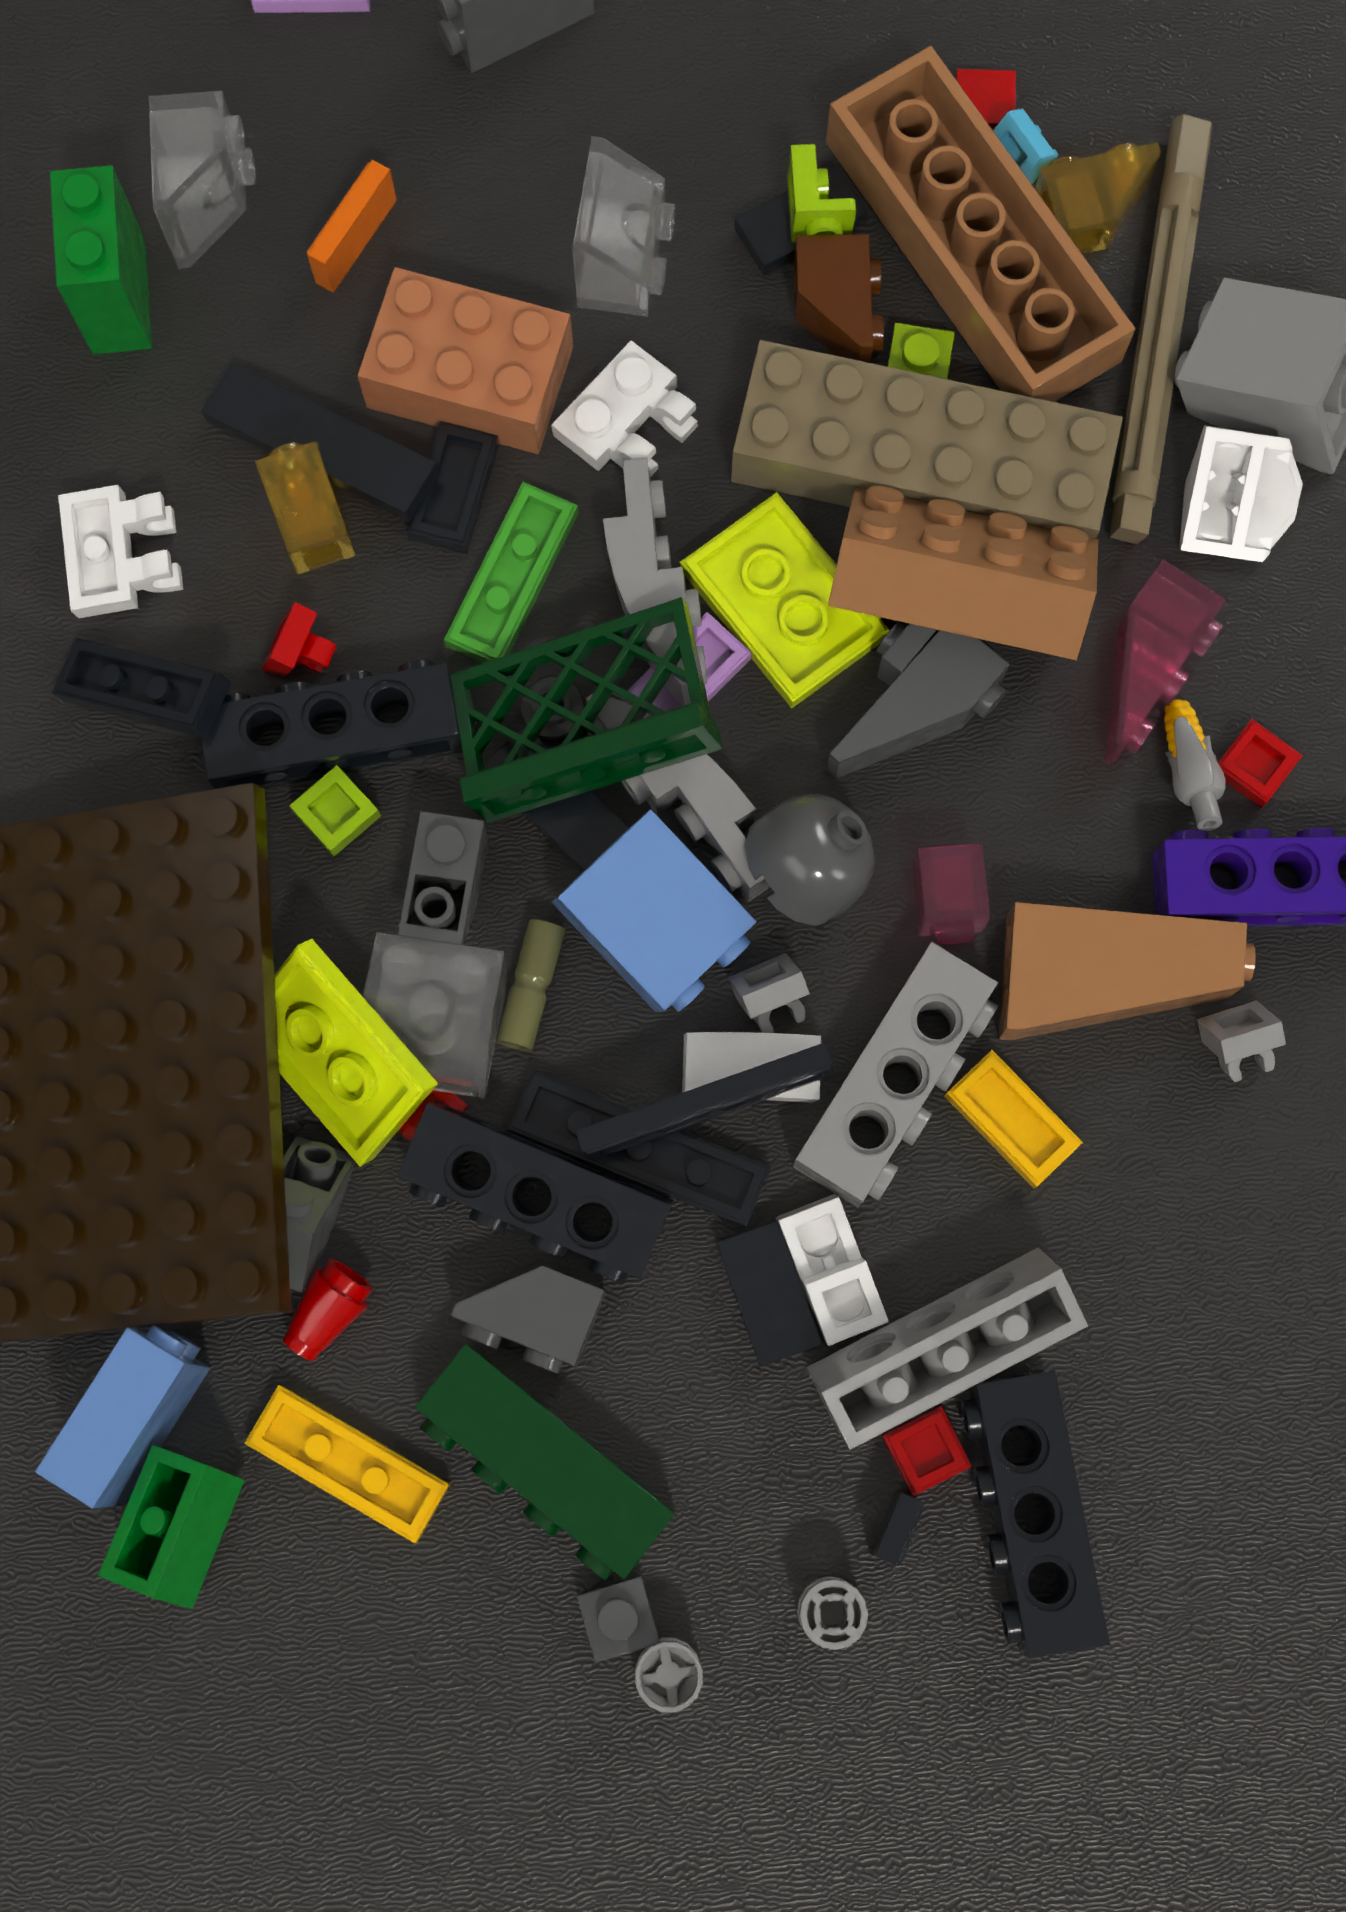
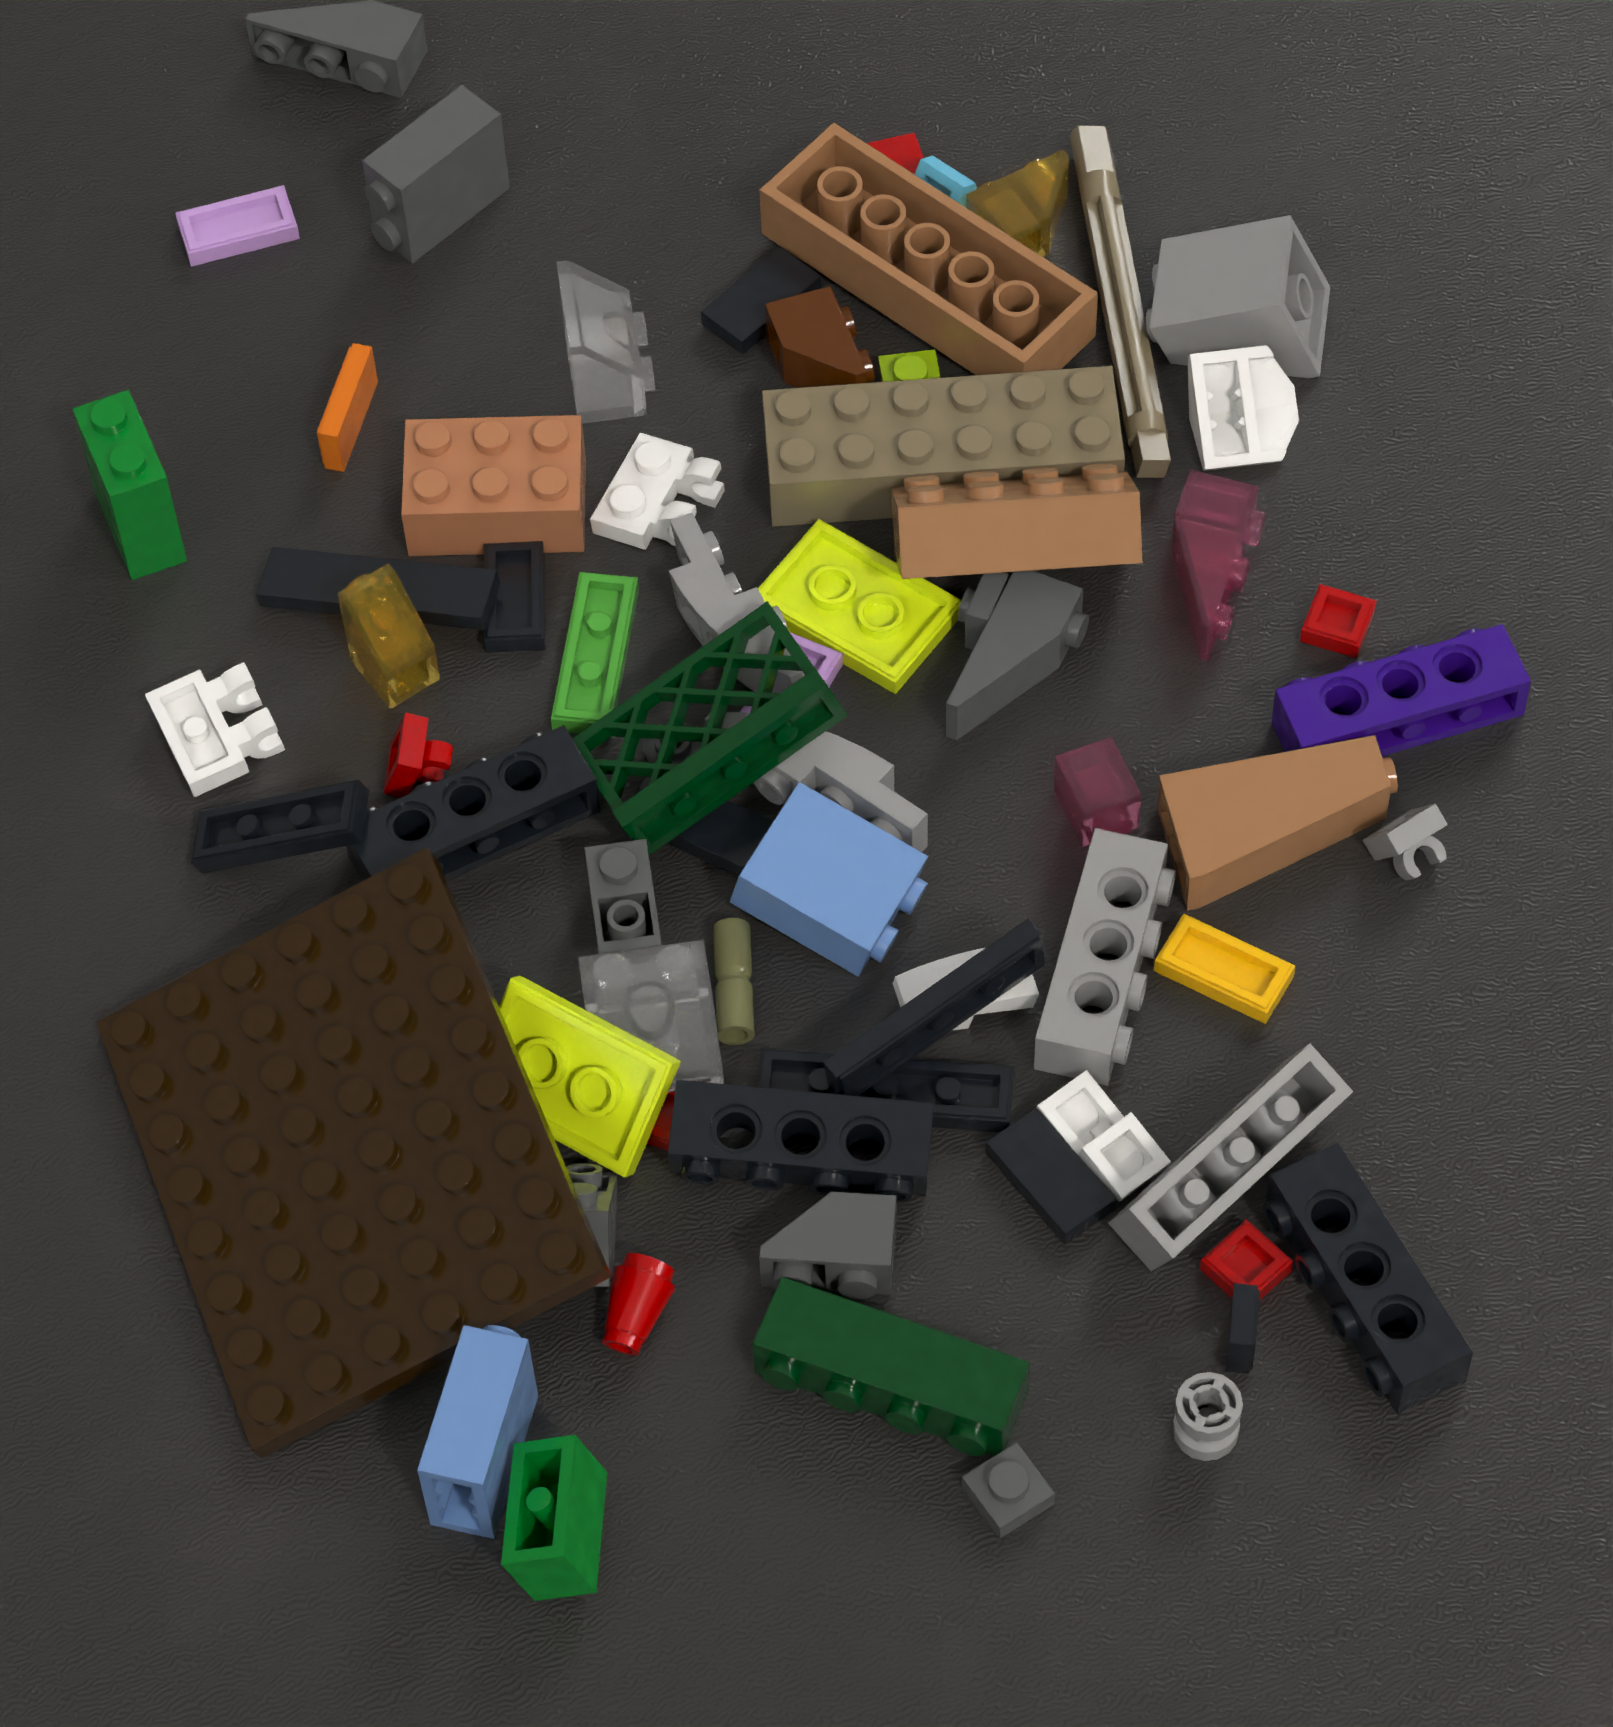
camera: 15 degrees left, 20 degrees down
clear slope [149,91,255,269] -> none
yellow tile [244,1385,451,1544] -> none
lime plate [289,765,381,857] -> none
light grey wheel [635,1637,703,1712] -> none
light grey tile [728,953,810,1033] -> none
dark grey cylinder [745,793,876,926] -> none
lime bracket [787,144,856,242] -> none
light grey piece [1164,699,1226,831] -> none

